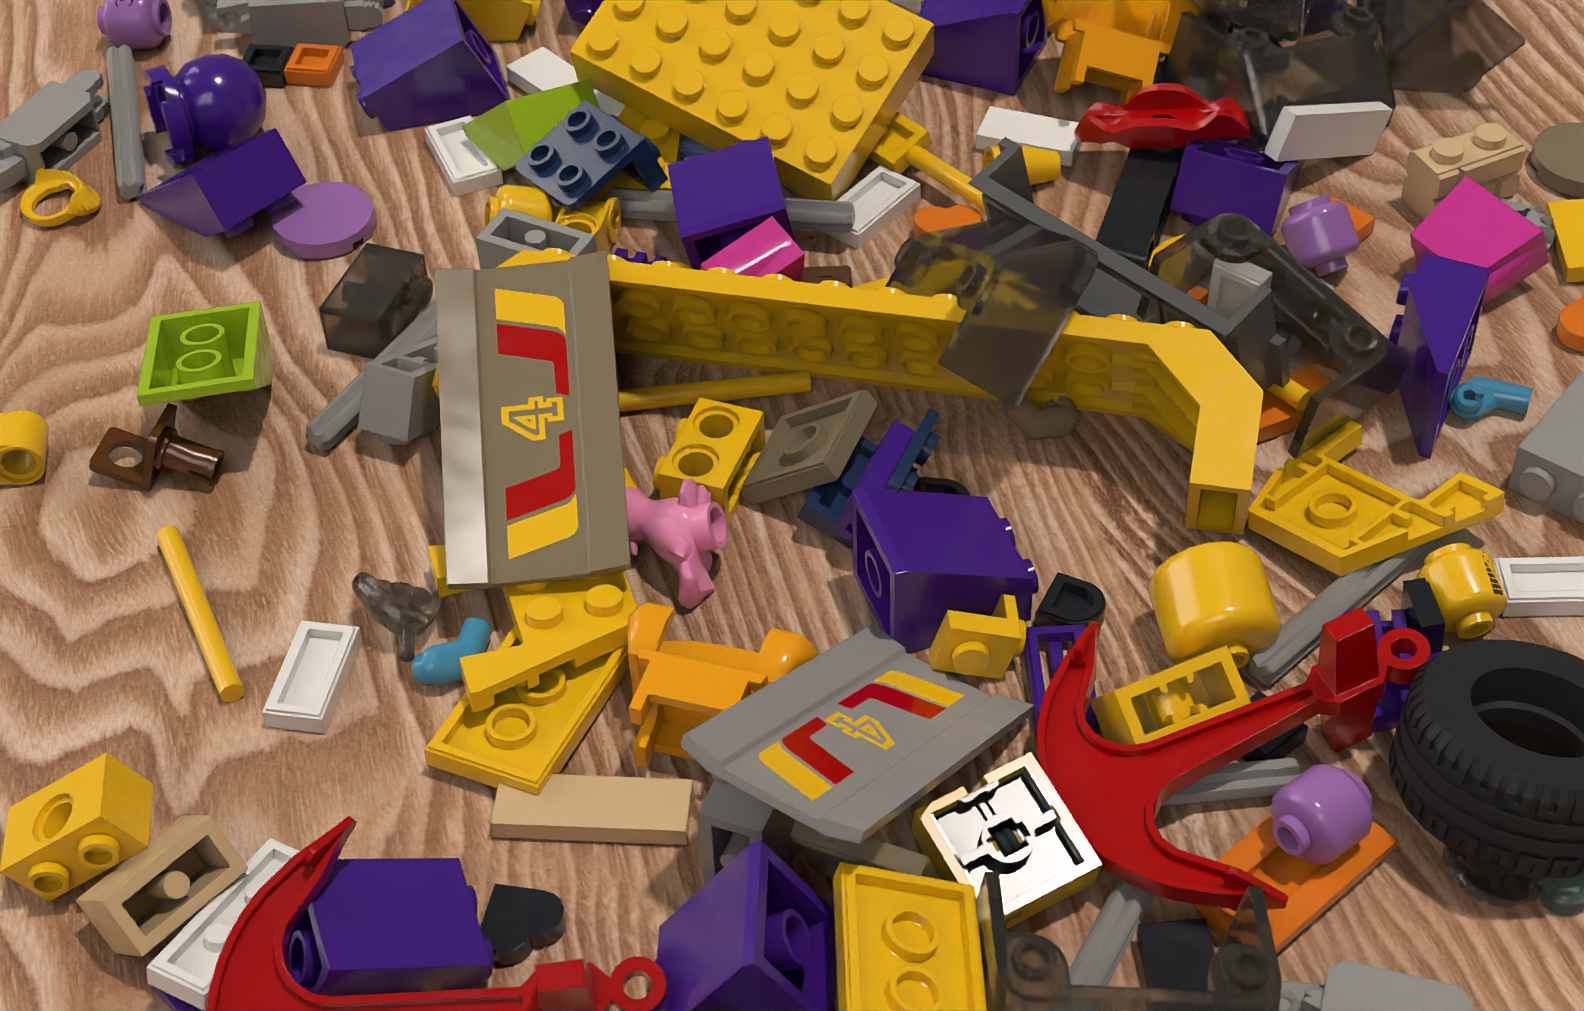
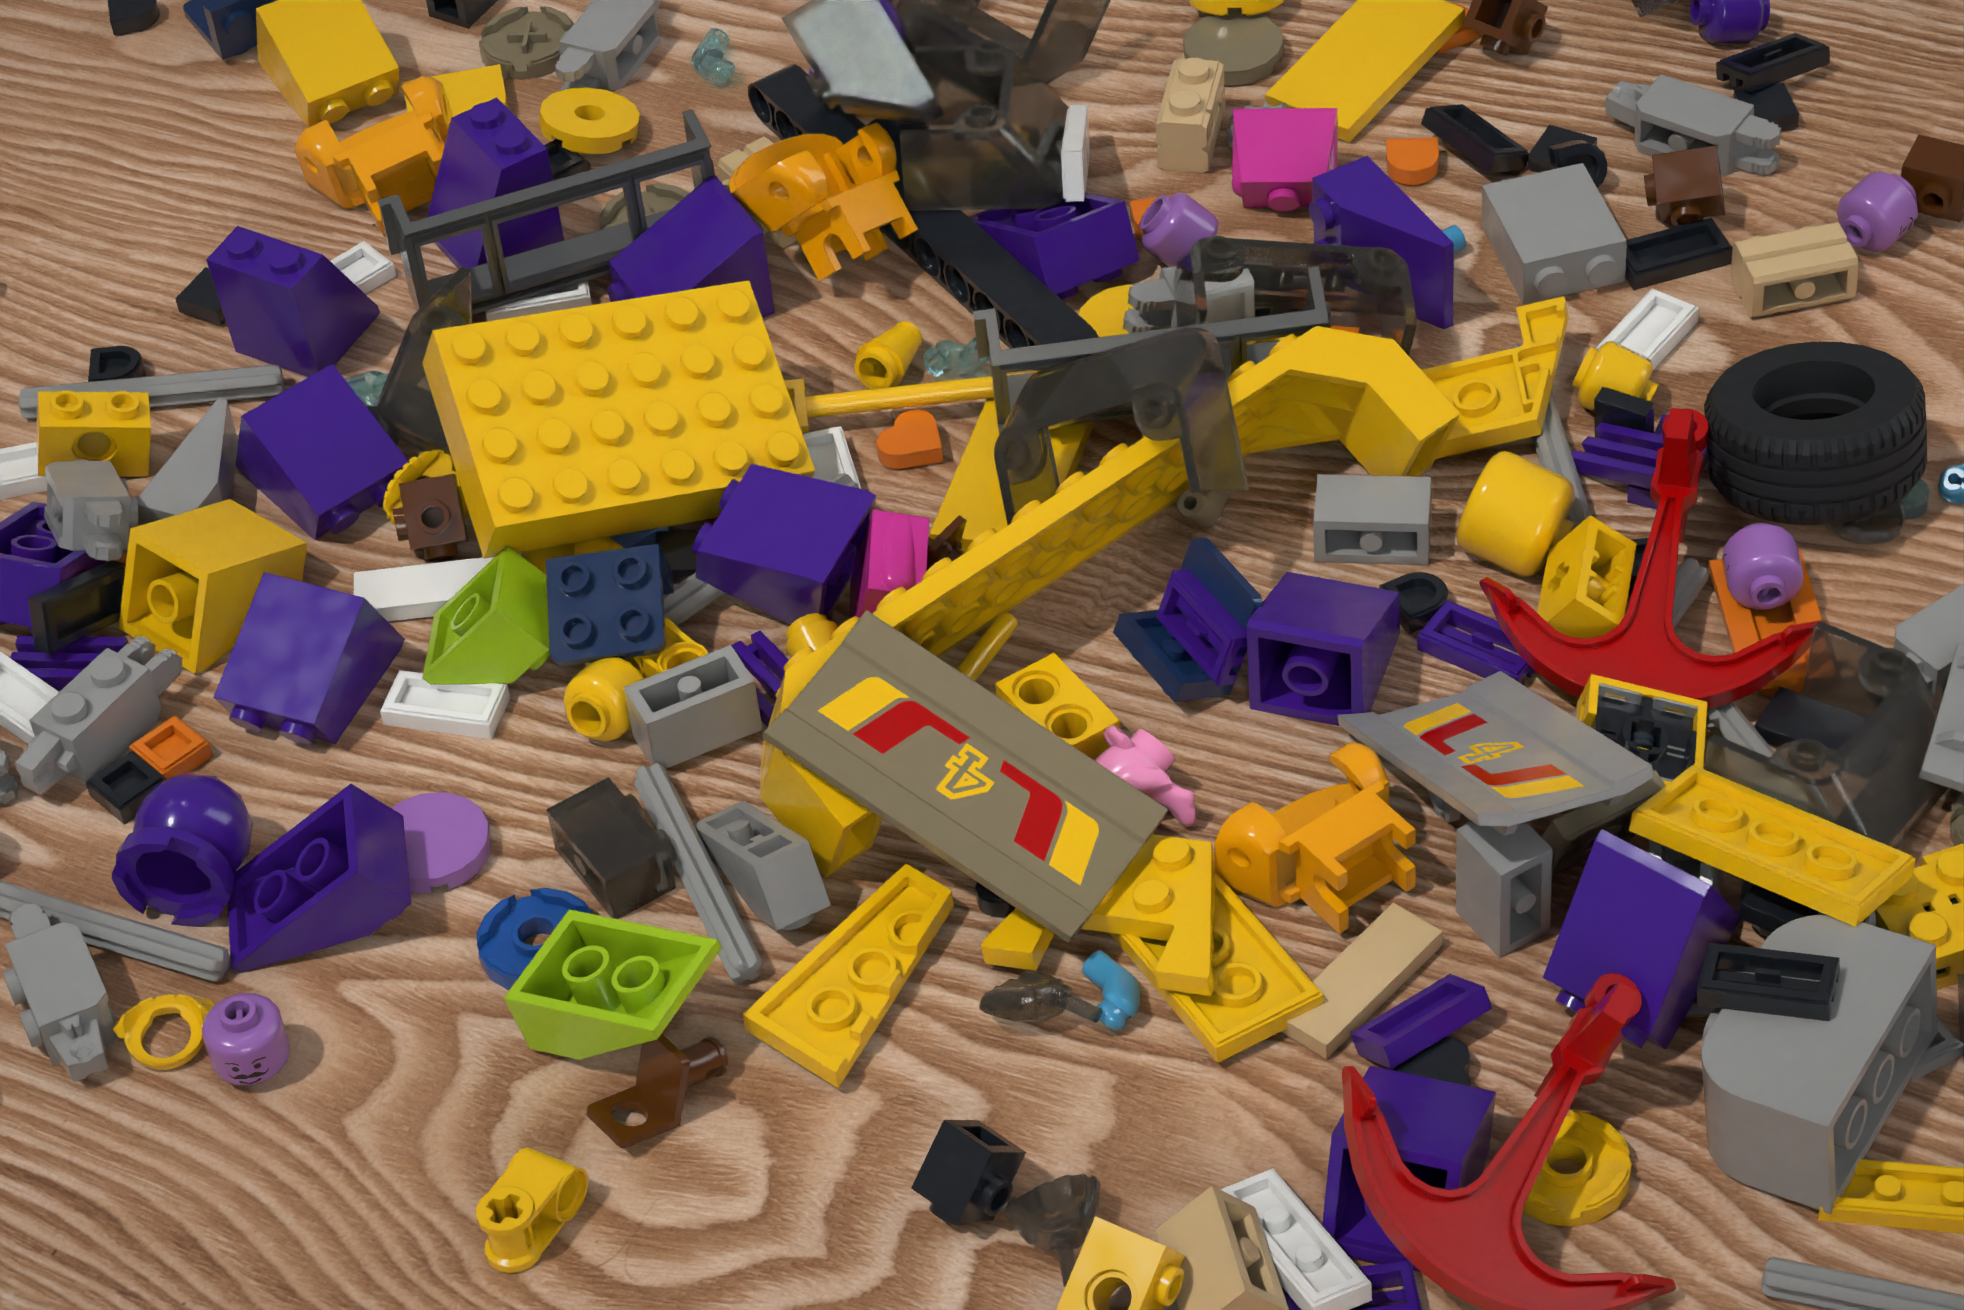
camera: 50 degrees left, 0 degrees up
yellow bar [156,526,245,703] -> none
white tile [262,620,363,734] -> none
dark tan tile [740,389,878,505] -> none
yellow bracket [929,594,1026,680] -> none
white tile [976,106,1082,167] -> none
red piece [1074,83,1250,150] -> none
none -> medium lavender head [202,993,290,1085]
none -> blue tile [476,888,592,990]
none -> yellow wing [742,863,954,1088]
none -> black brick [911,1120,1026,1226]
none -> clear light blue arm [923,337,989,379]
none -> clear smoke piece [1005,1173,1100,1287]
none -> light grey brick [1313,474,1432,565]
none -> dark purple tile [1350,974,1492,1069]

